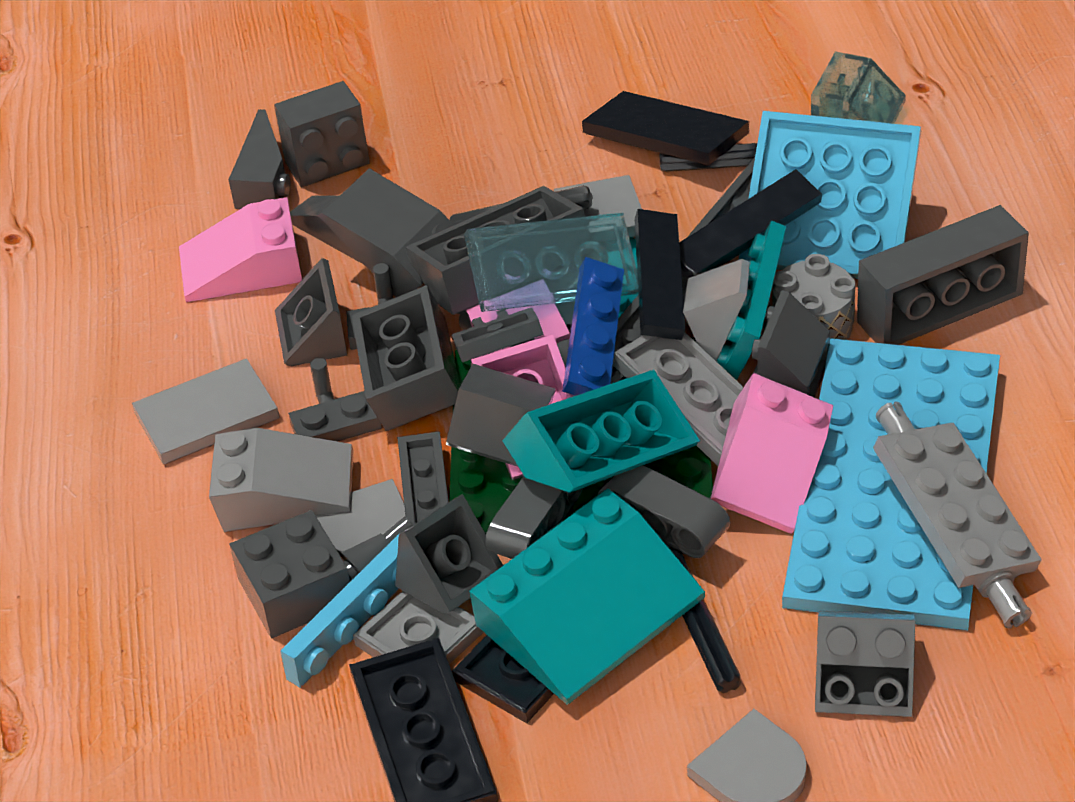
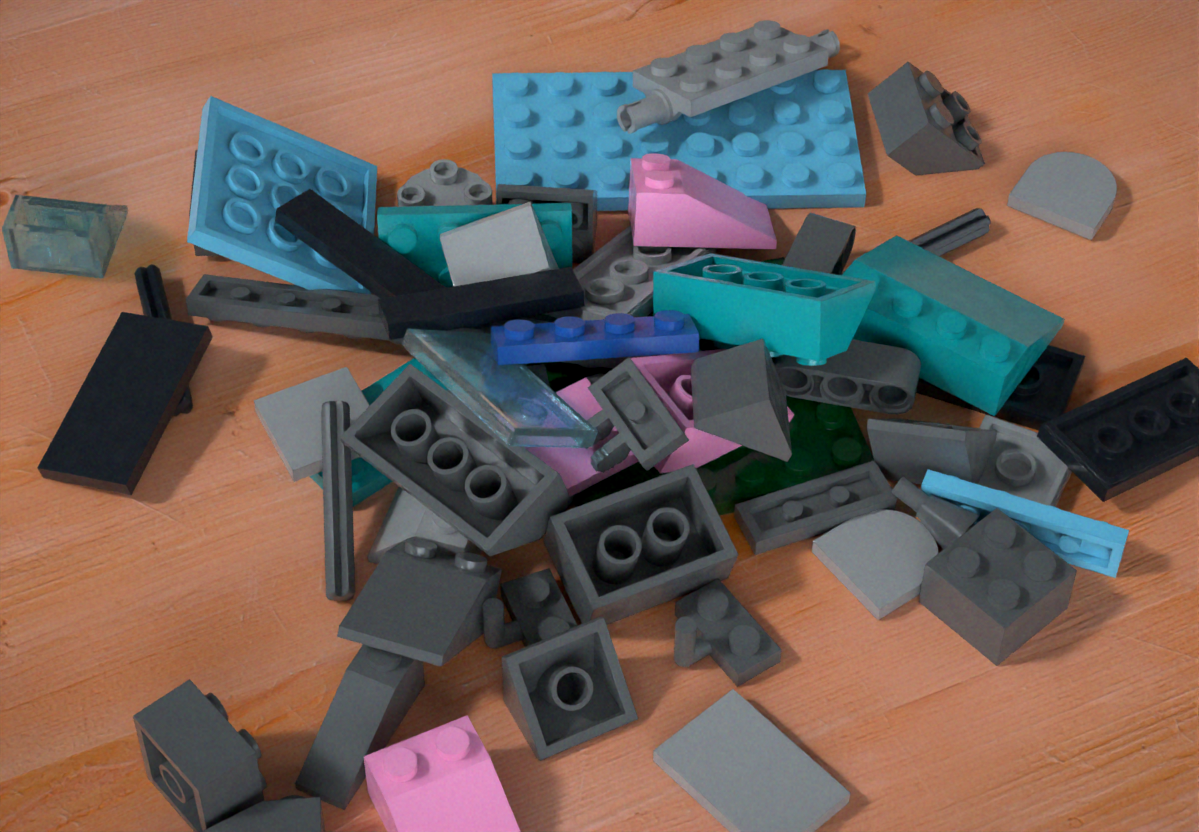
camera: 110 degrees left, 5 degrees up
light grey slope [209,428,353,532] -> none
dark grey brick [857,205,1029,345] -> none

